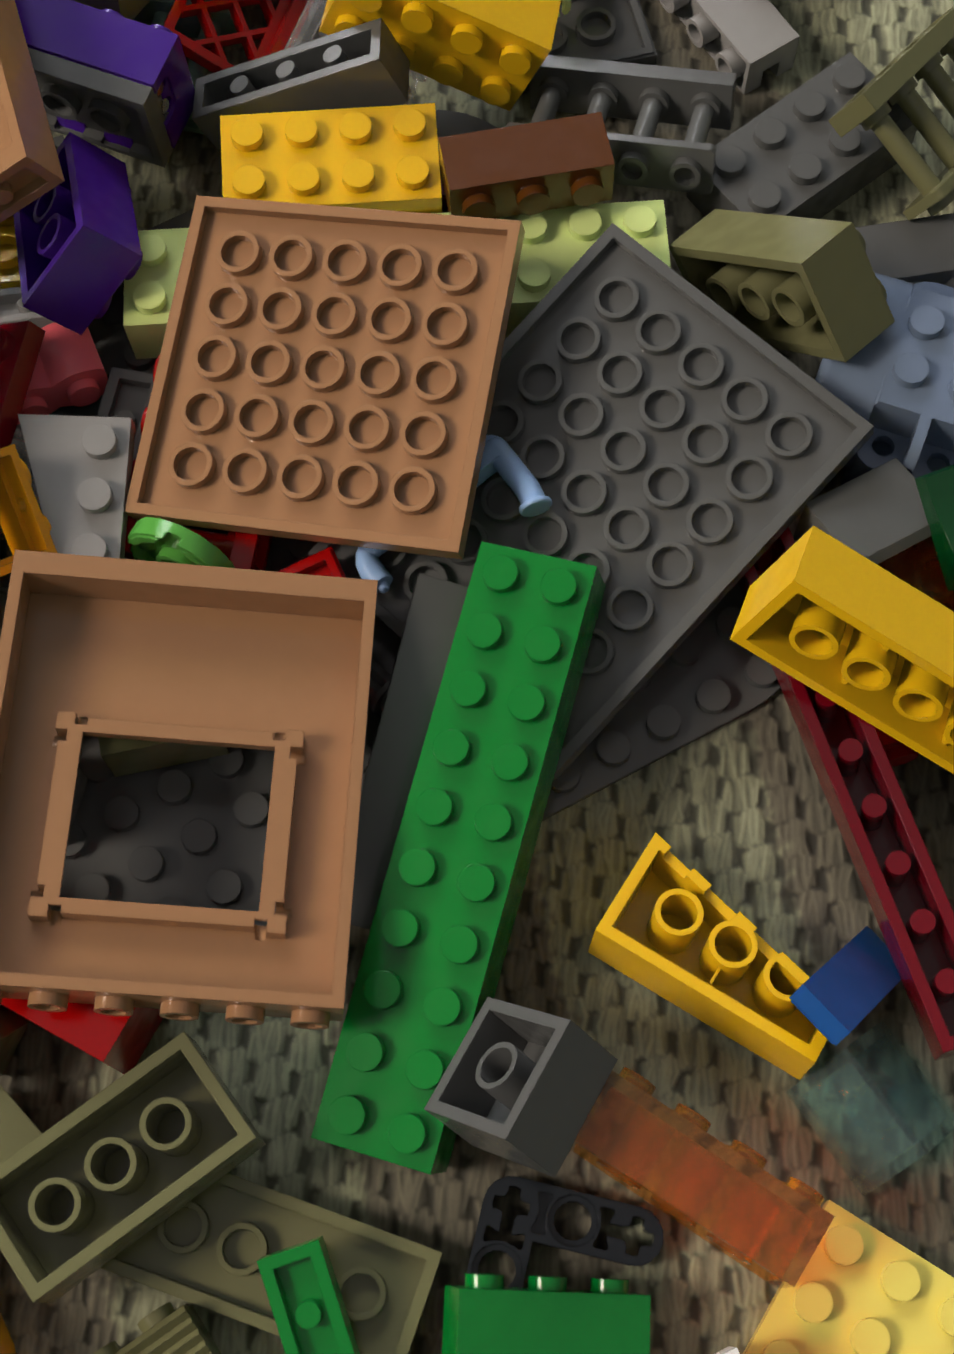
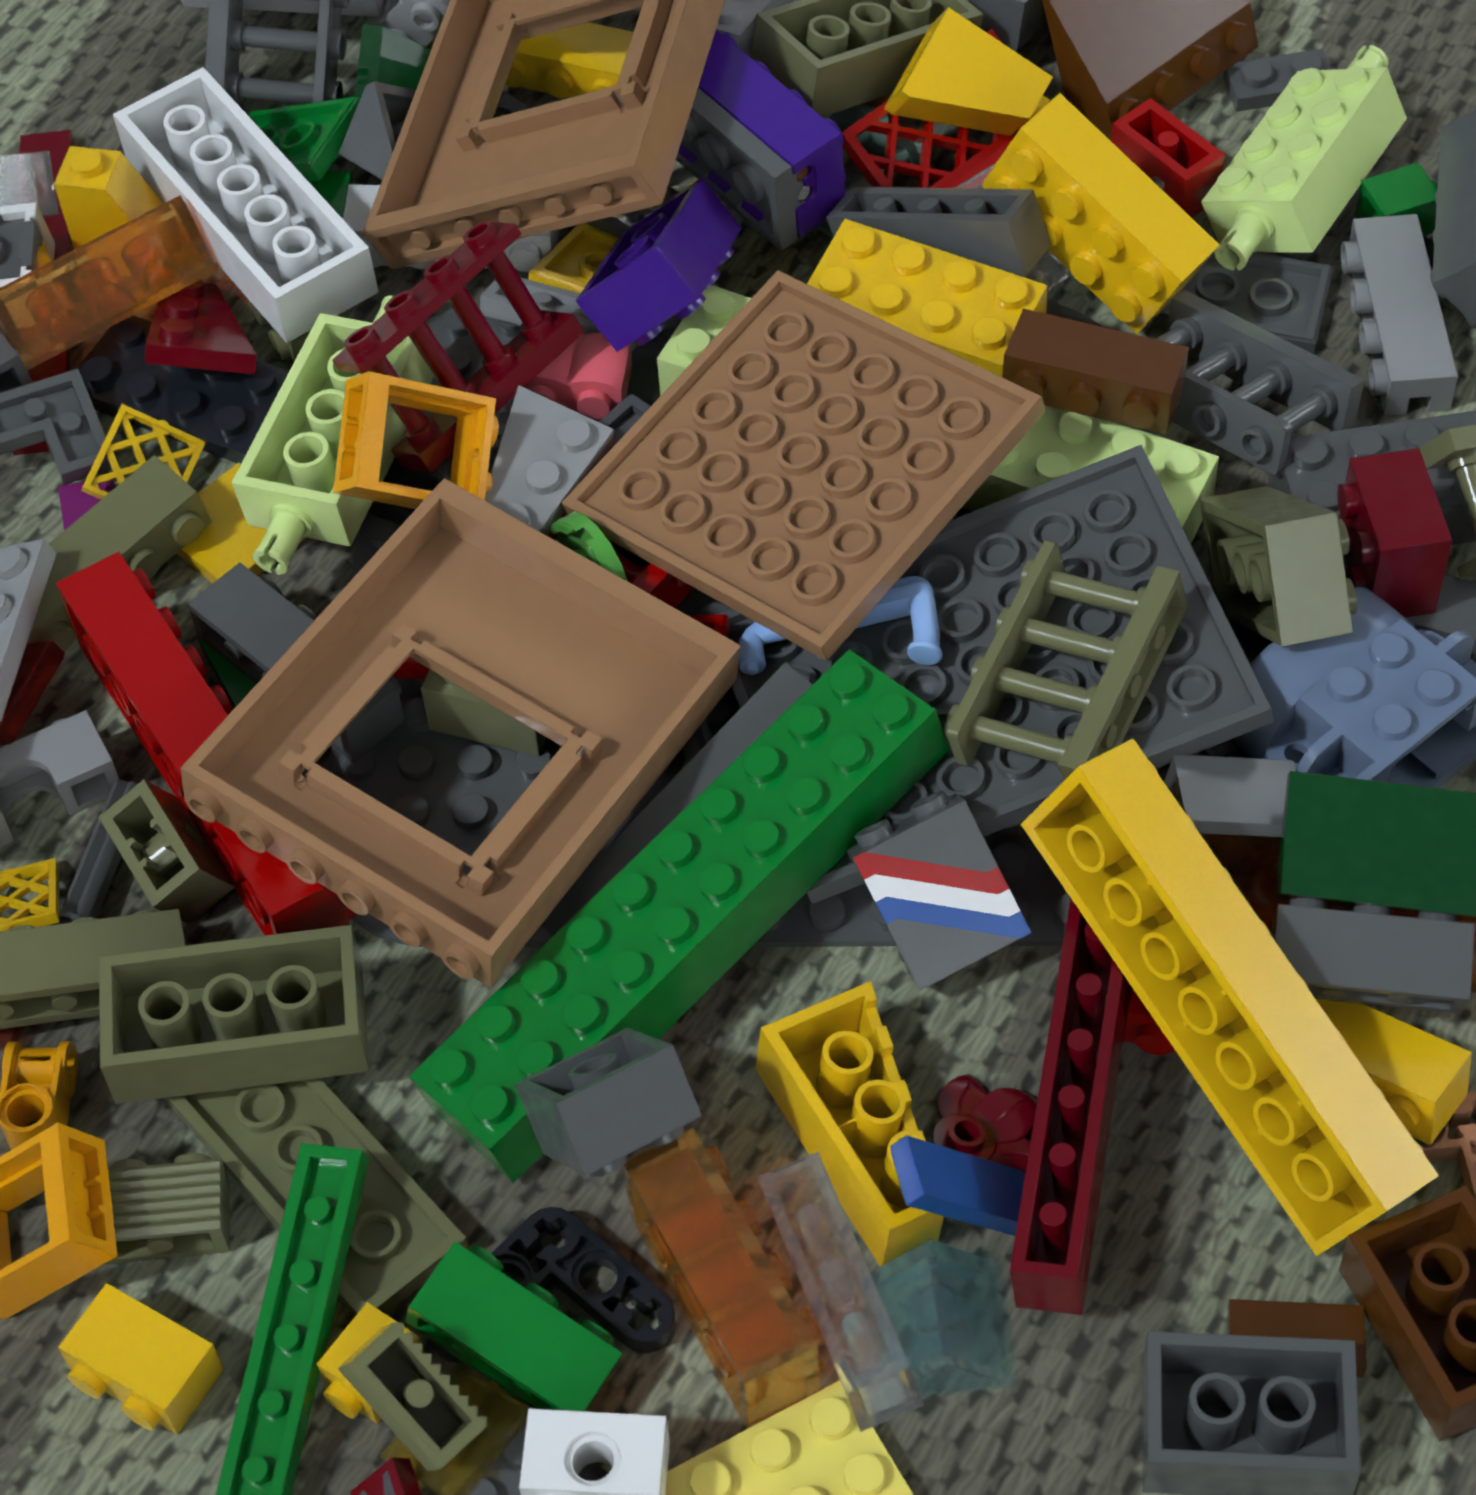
camera: 30 degrees right, 15 degrees down
none -> clear brick [757,1152,924,1432]
none -> panel [846,791,1031,990]
none -> dark red plate [931,1074,1037,1172]
none -> olive fence [945,540,1188,780]
none -> dark red brick [1337,448,1452,618]

